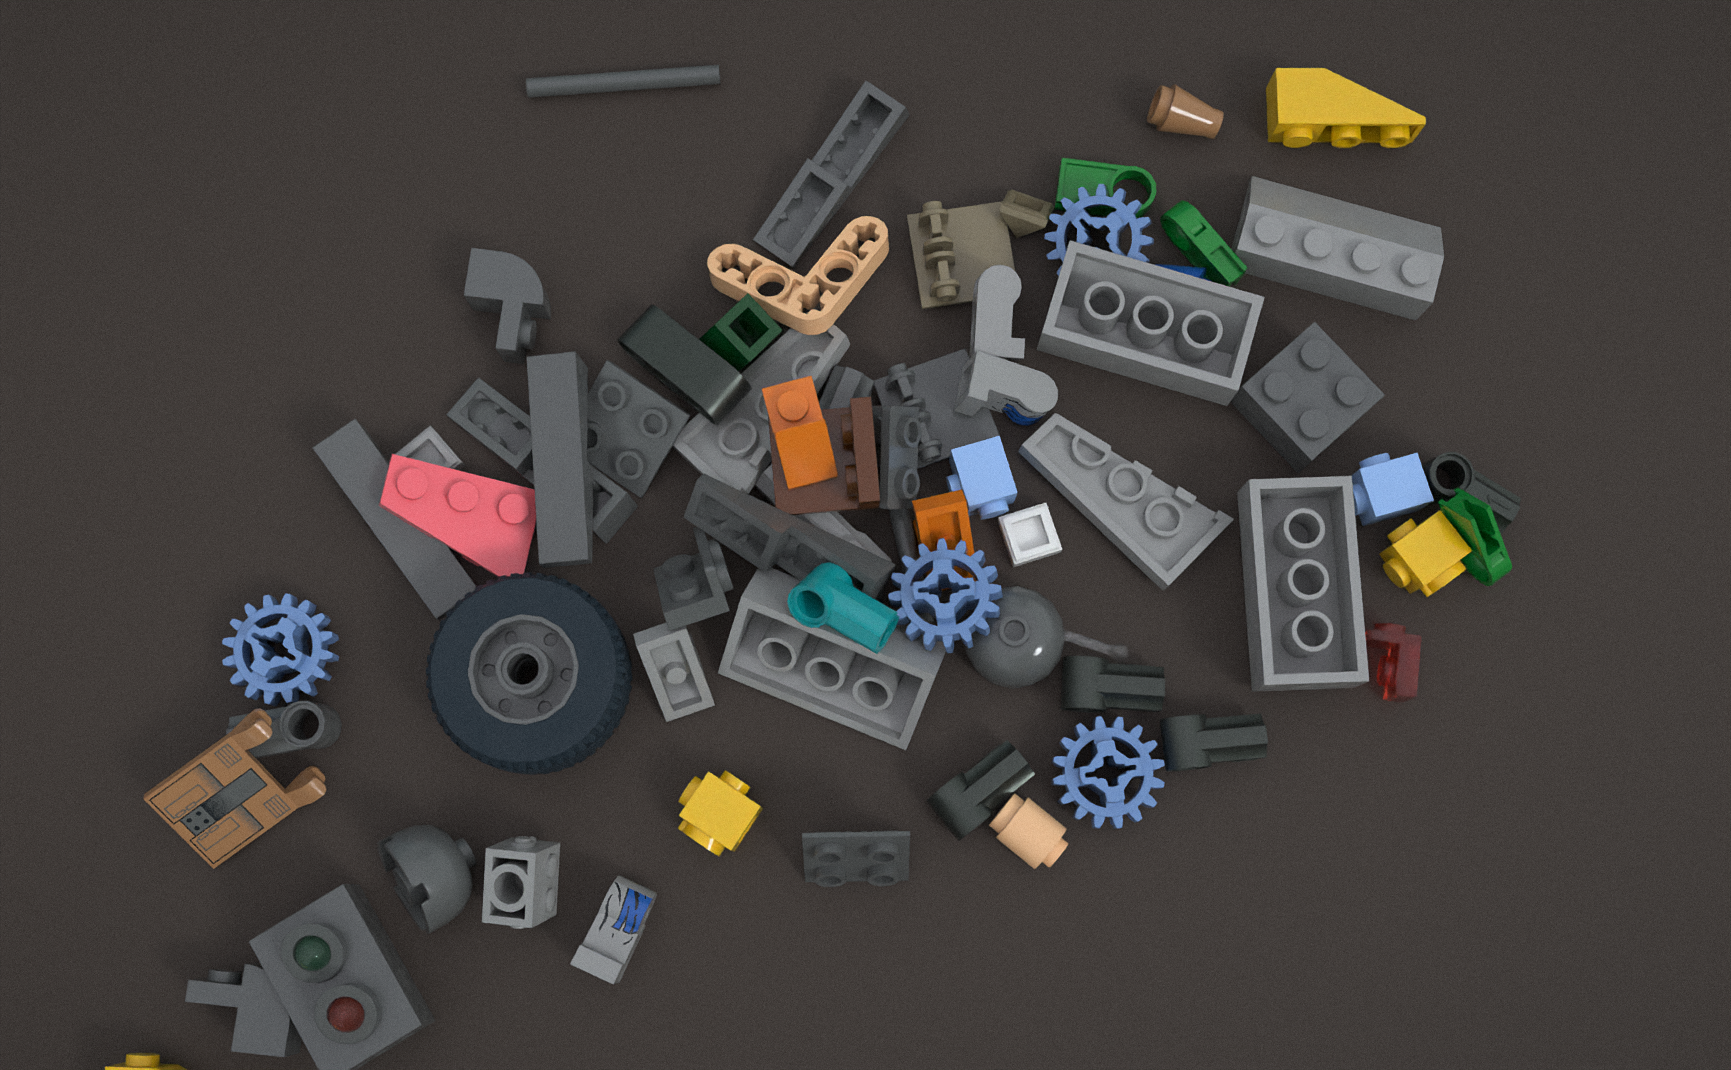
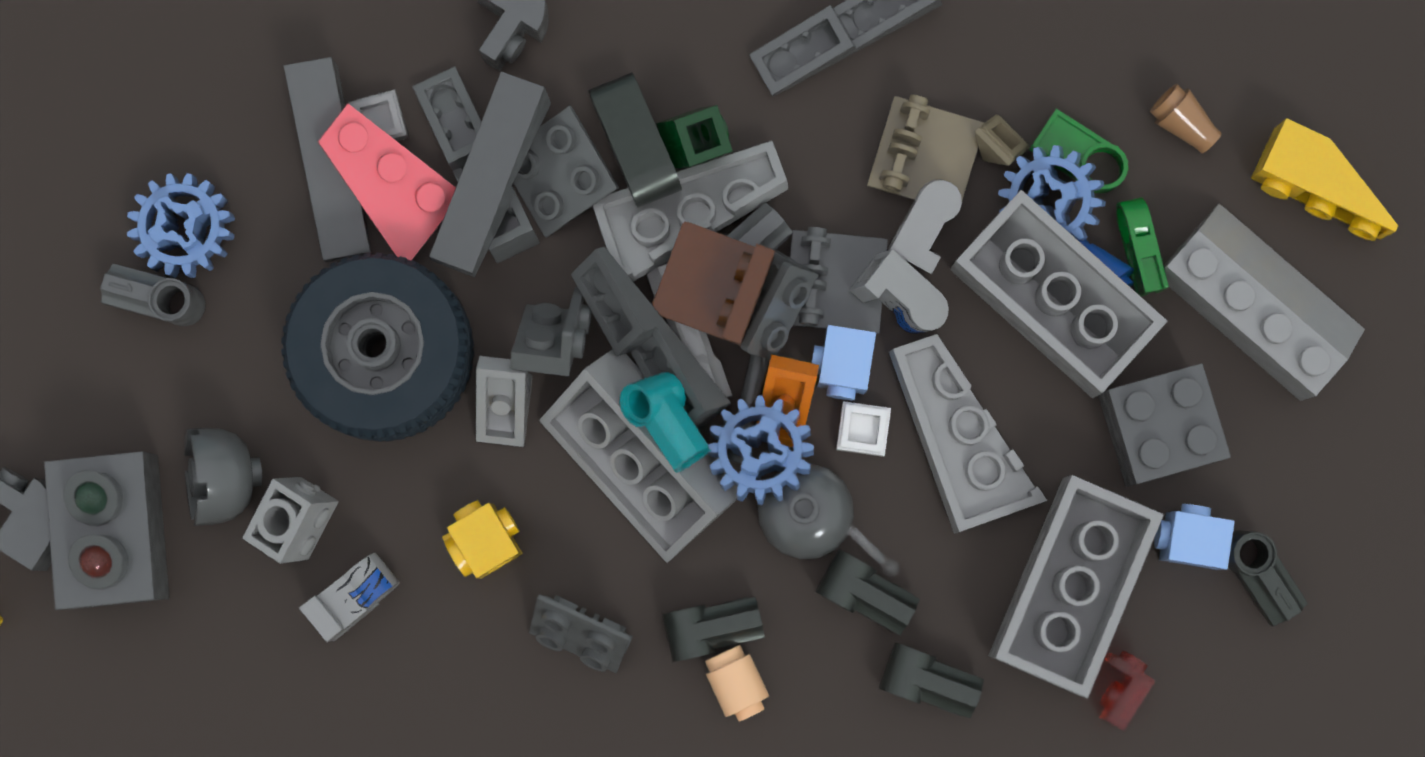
camera: 30 degrees right, 5 degrees up
medium nougat flag [143,708,326,869] -> none
light nougat beam [707,216,889,335] -> none
orange slope [762,376,838,490] -> none
medium blue gear [1051,716,1165,829] -> none
yellow brick [1379,510,1472,597] -> none
green piece [1438,487,1512,586] -> none

